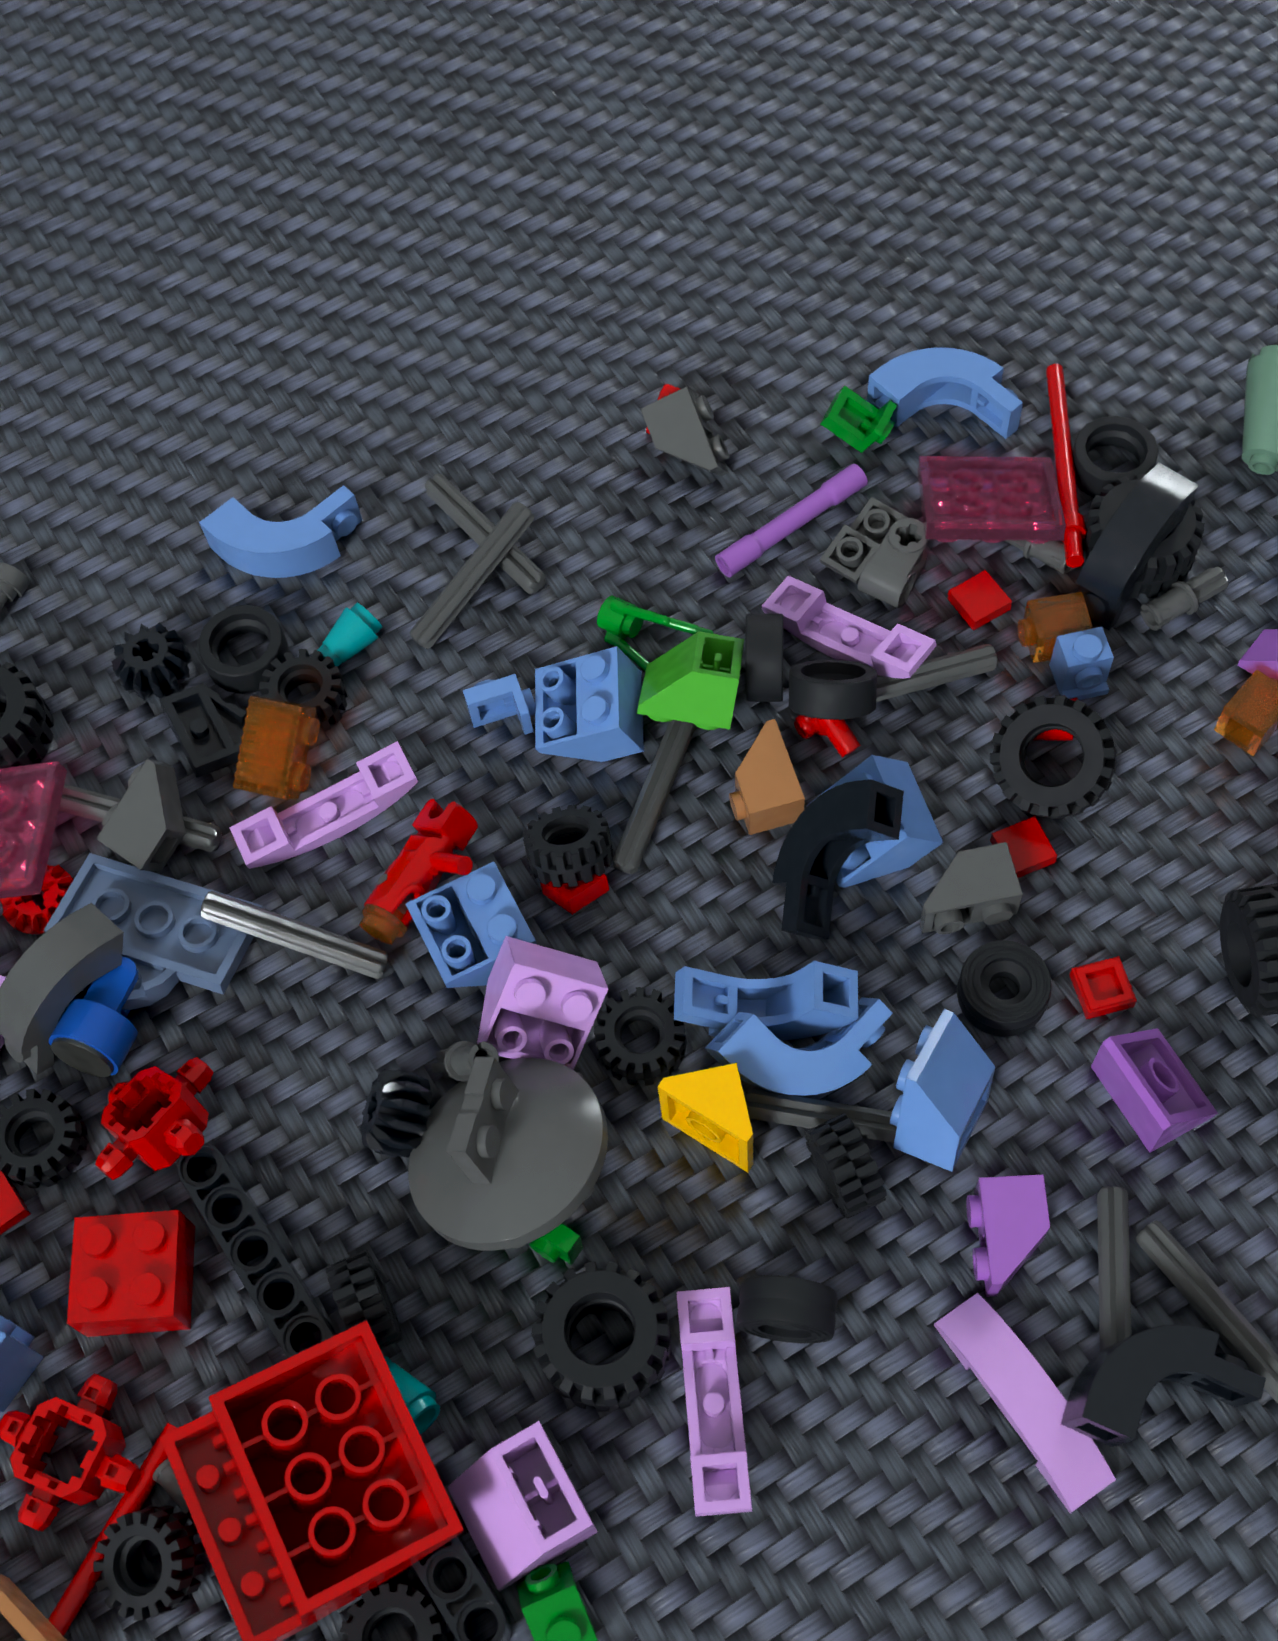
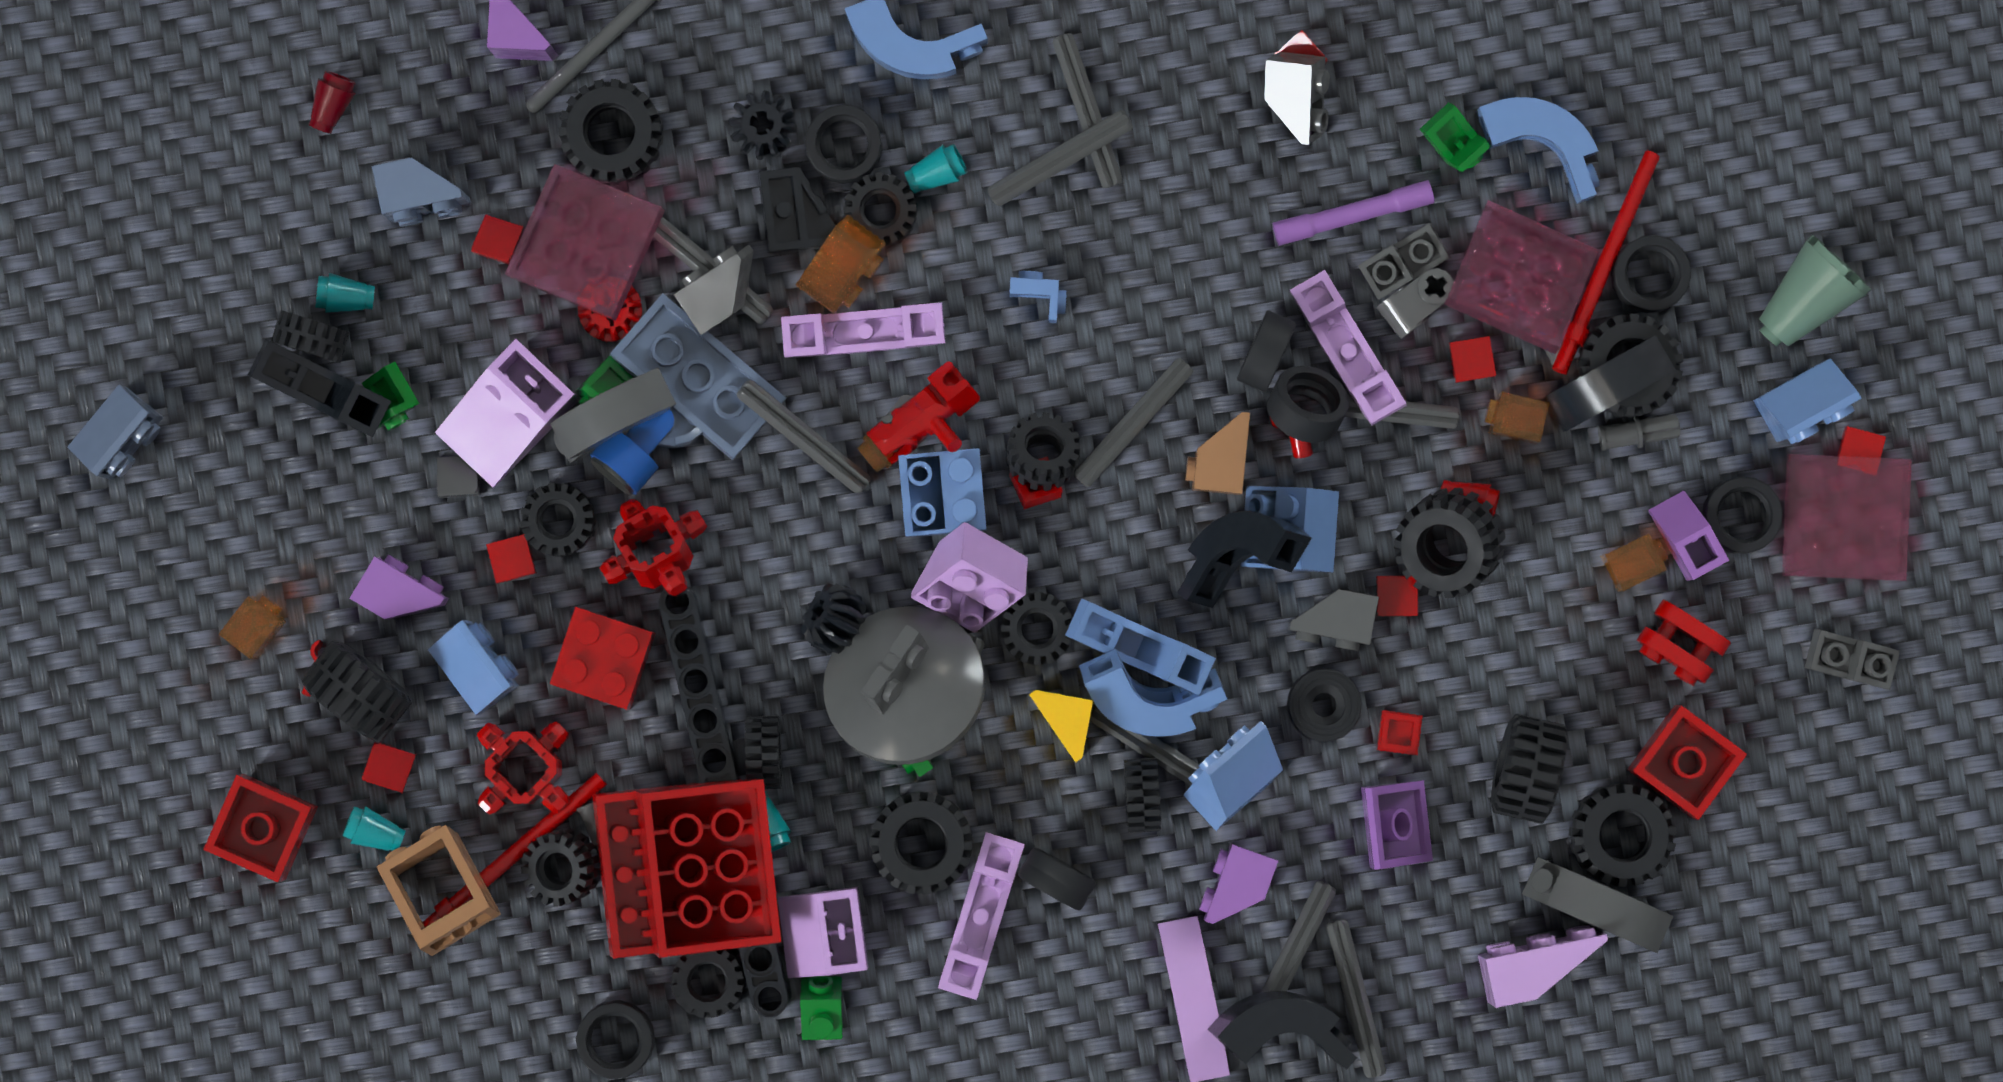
camera: 20 degrees right, 25 degrees up
dark grey axle [431,1041,499,1082] -> none
medium blue slope [535,646,644,762] -> none
green plant [597,595,714,671] -> none
bright green slope [637,631,744,730] -> none
medium blue brick [1049,626,1114,700] -> none

